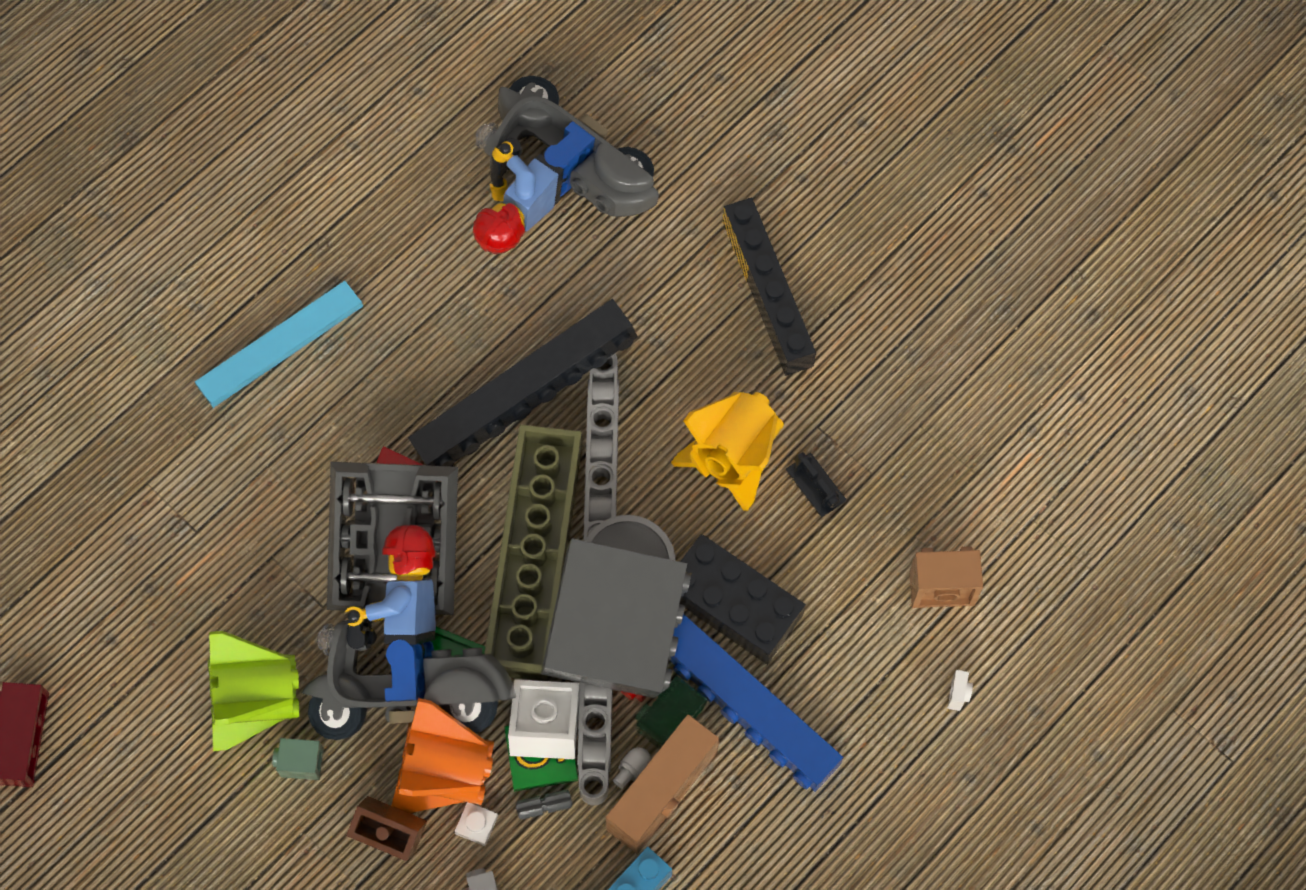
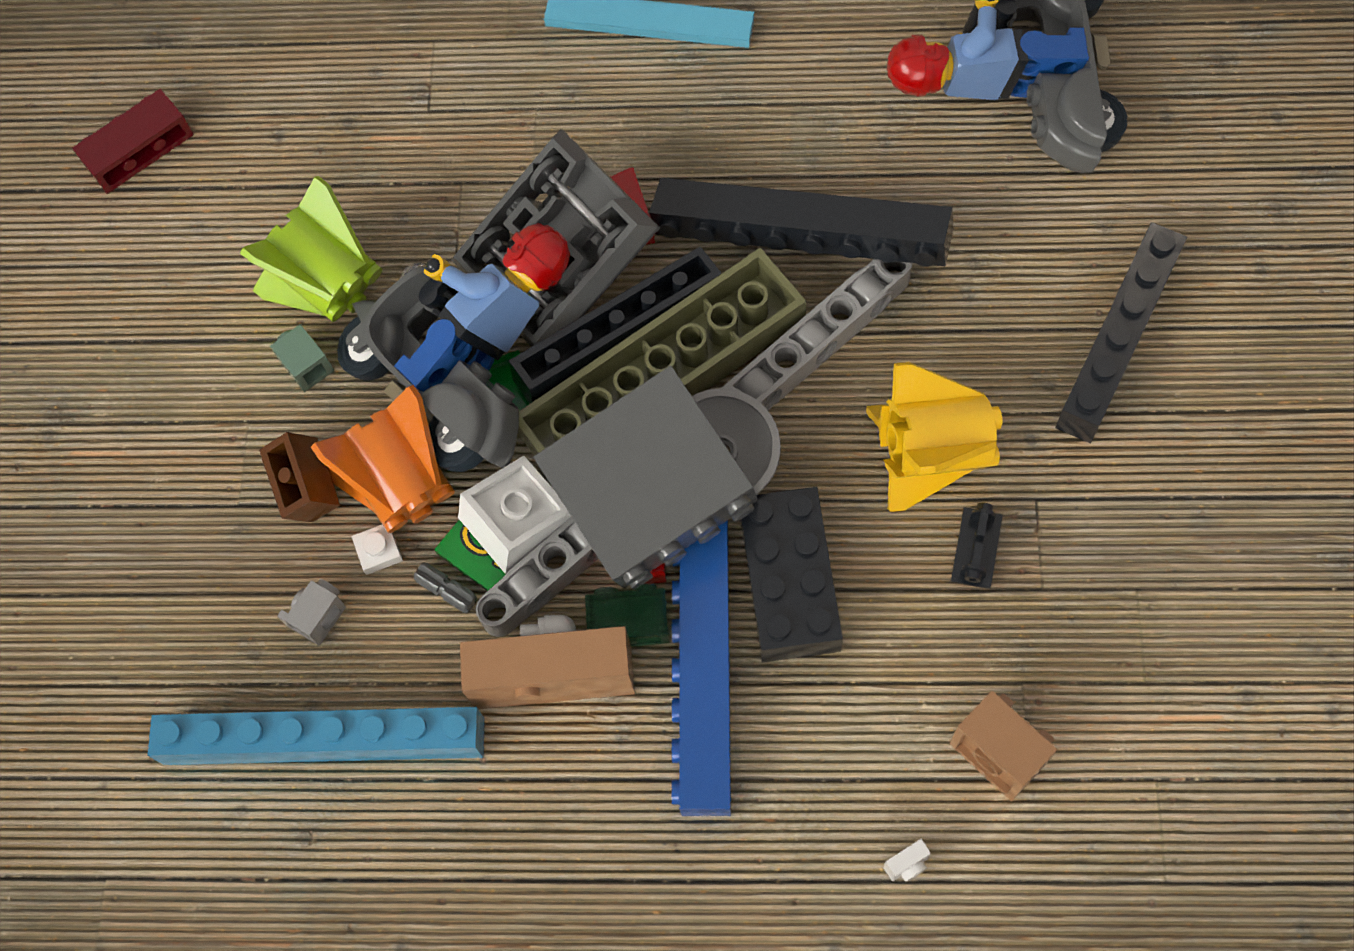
camera: 55 degrees right, 0 degrees up
none -> black brick [509,246,722,404]

